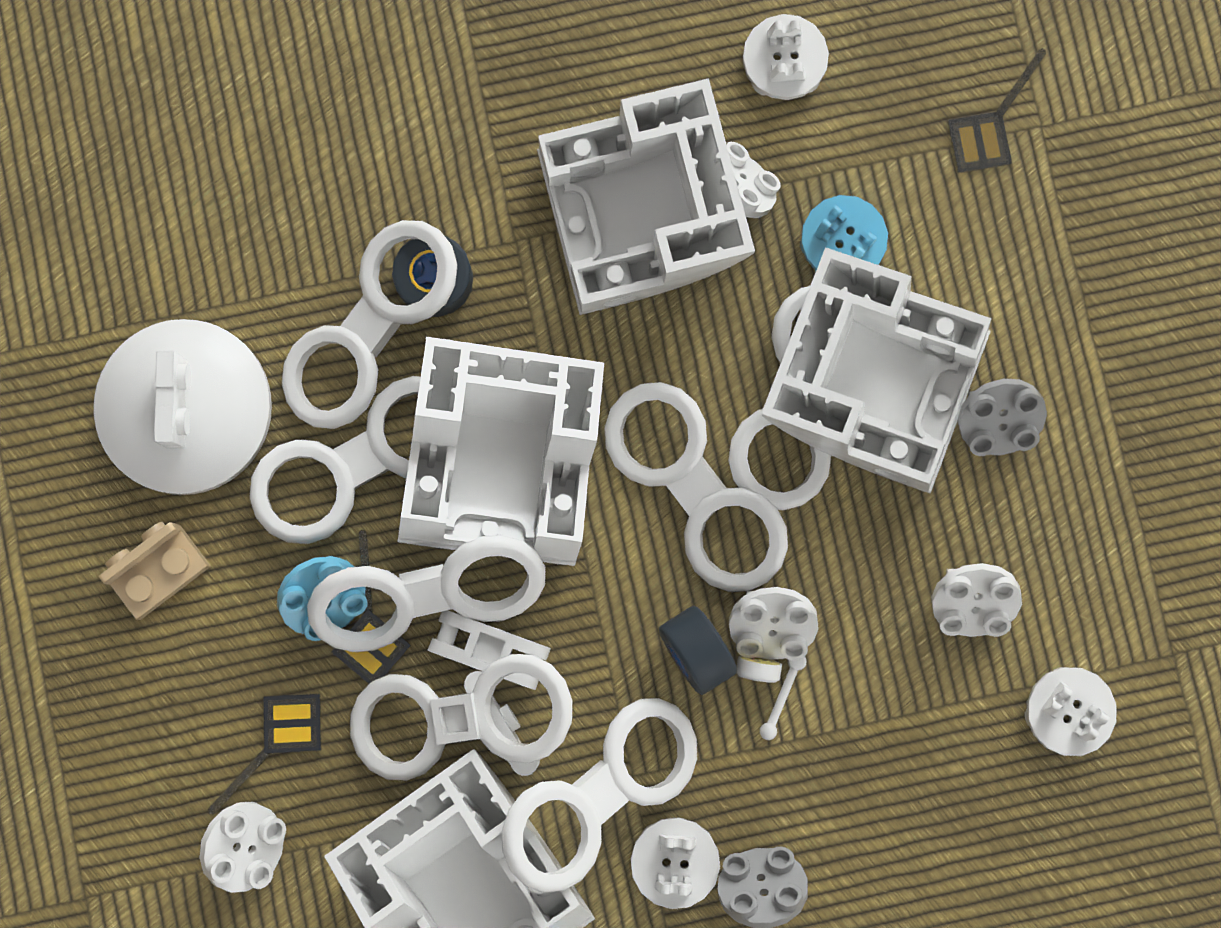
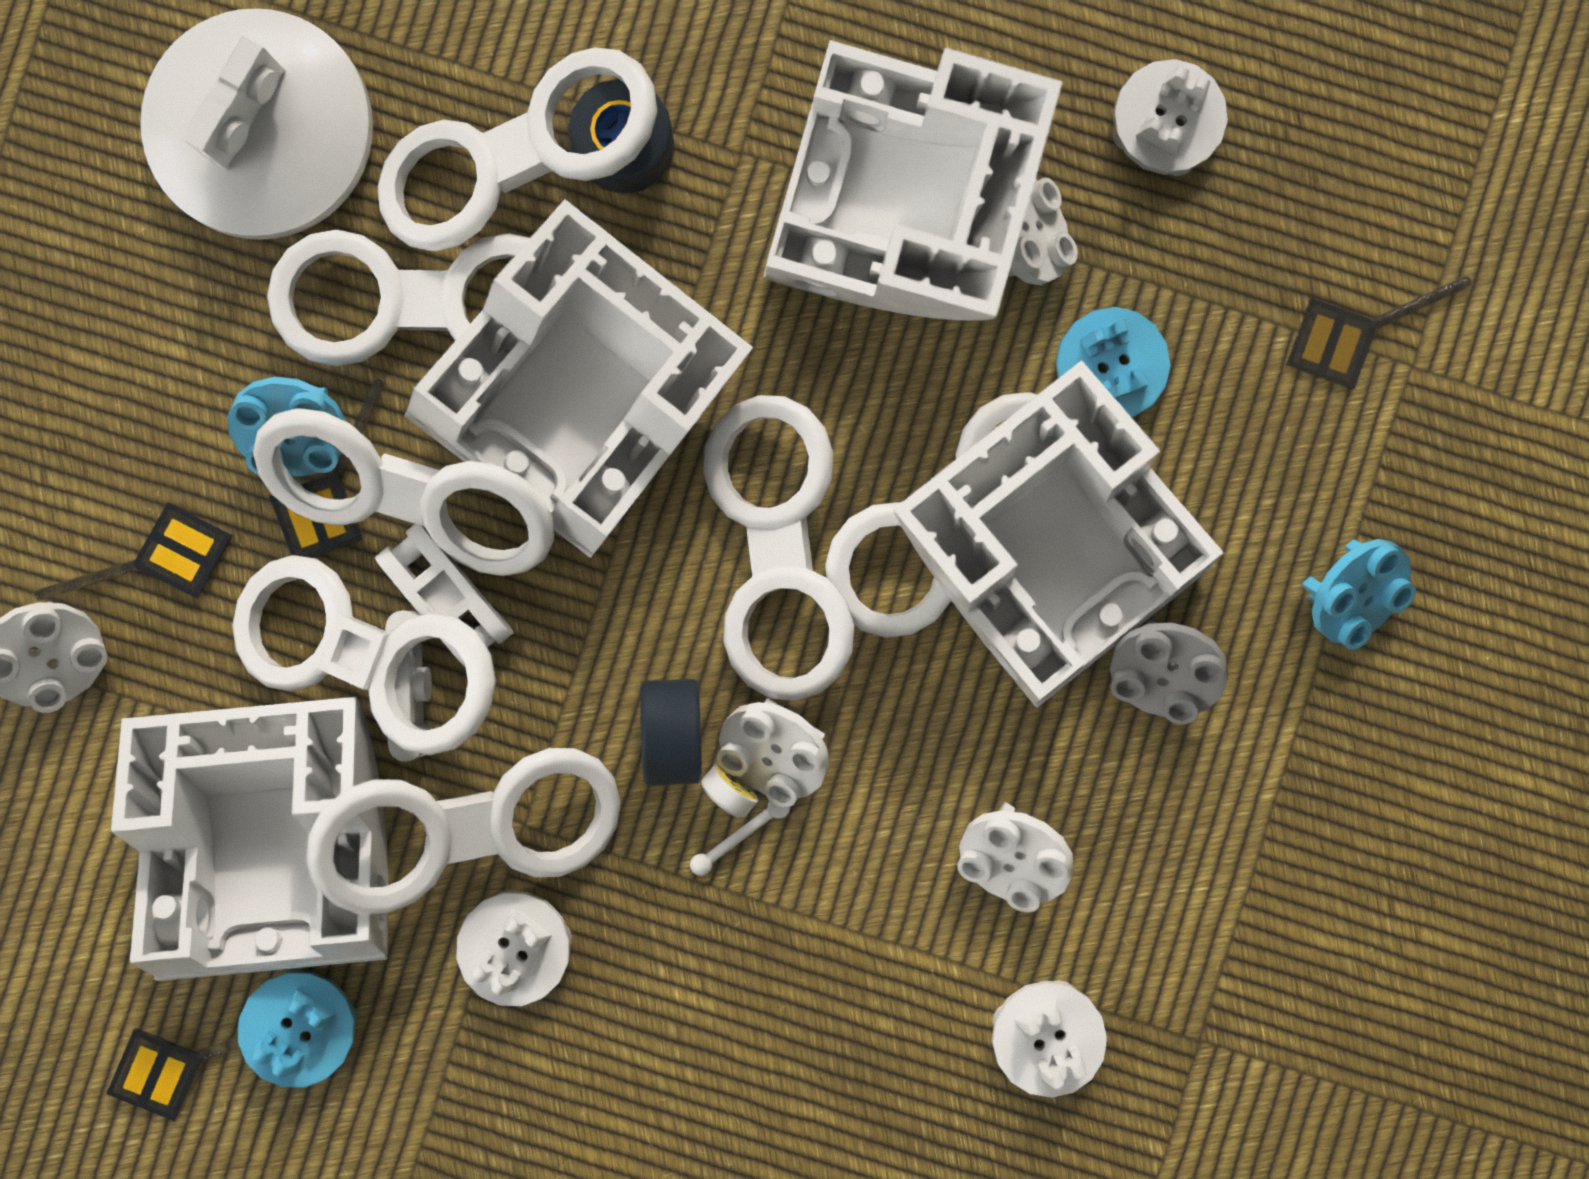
camera: 25 degrees right, 5 degrees up
tan bracket [99,522,211,620] -> none
light grey plate [718,847,808,928] -> none
none -> medium azure plate [1301,539,1416,650]

